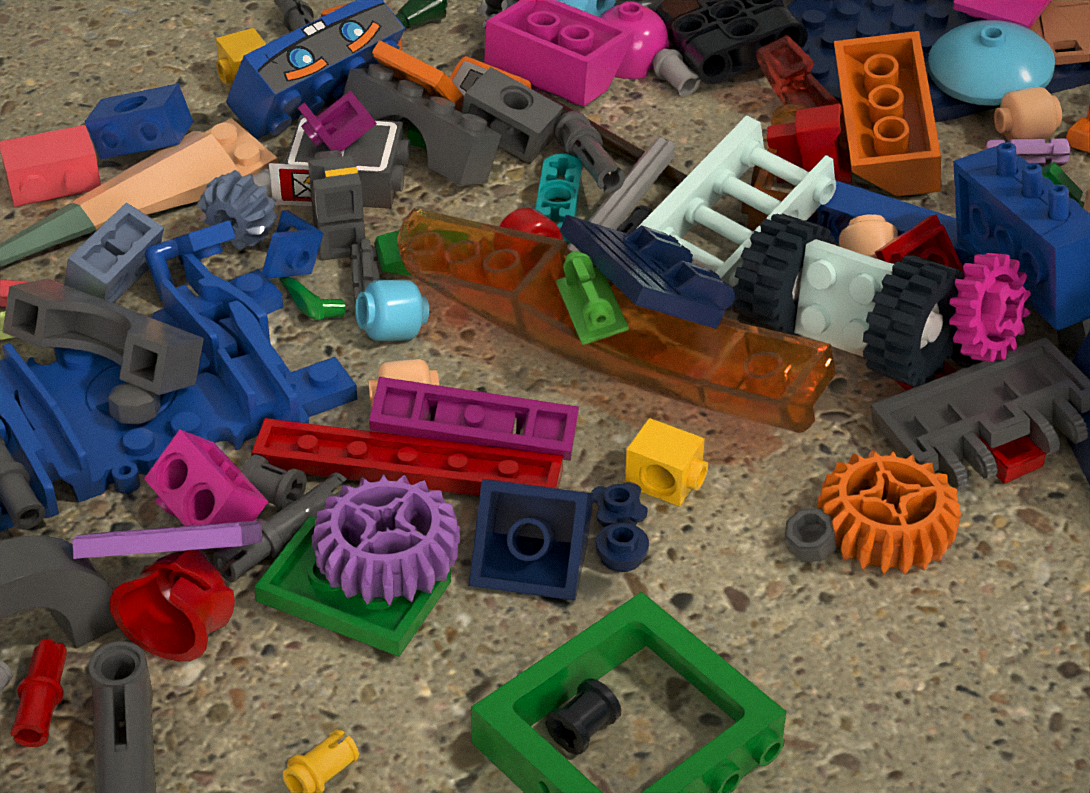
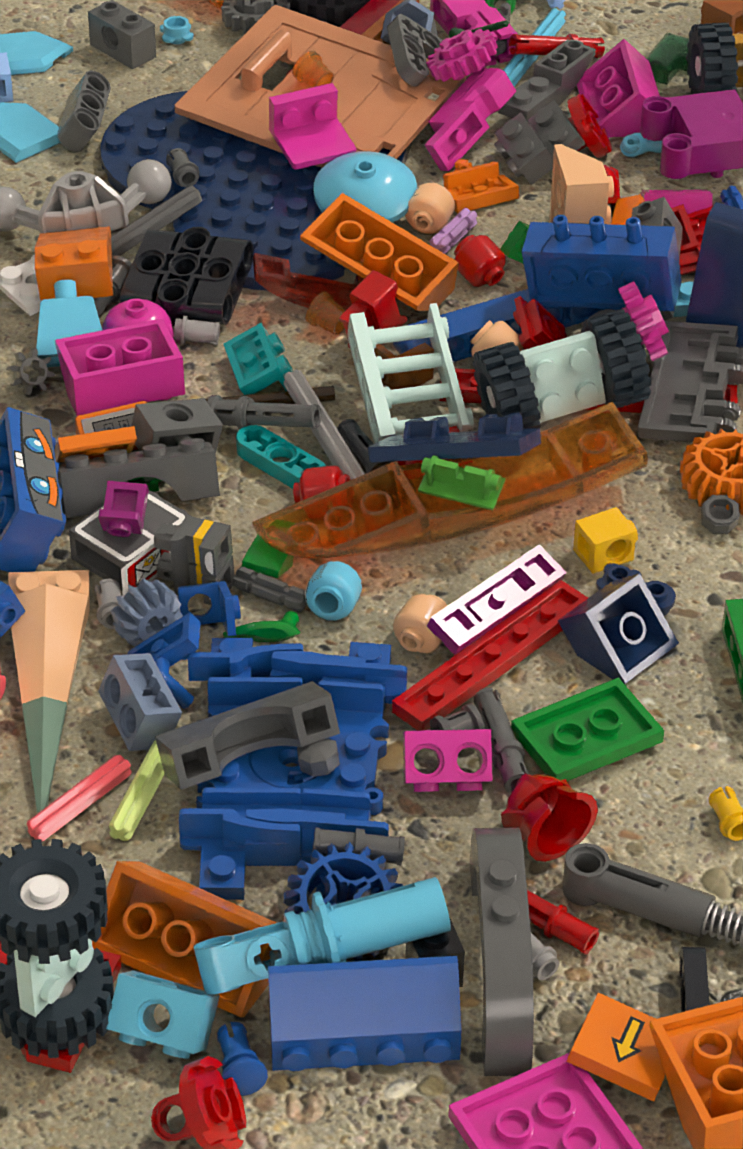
camera: 55 degrees left, 0 degrees up
medium lavender tile [72,521,263,559] -> none
medium lavender gear [312,474,460,606] -> none
none -> teal bracket [223,323,293,395]

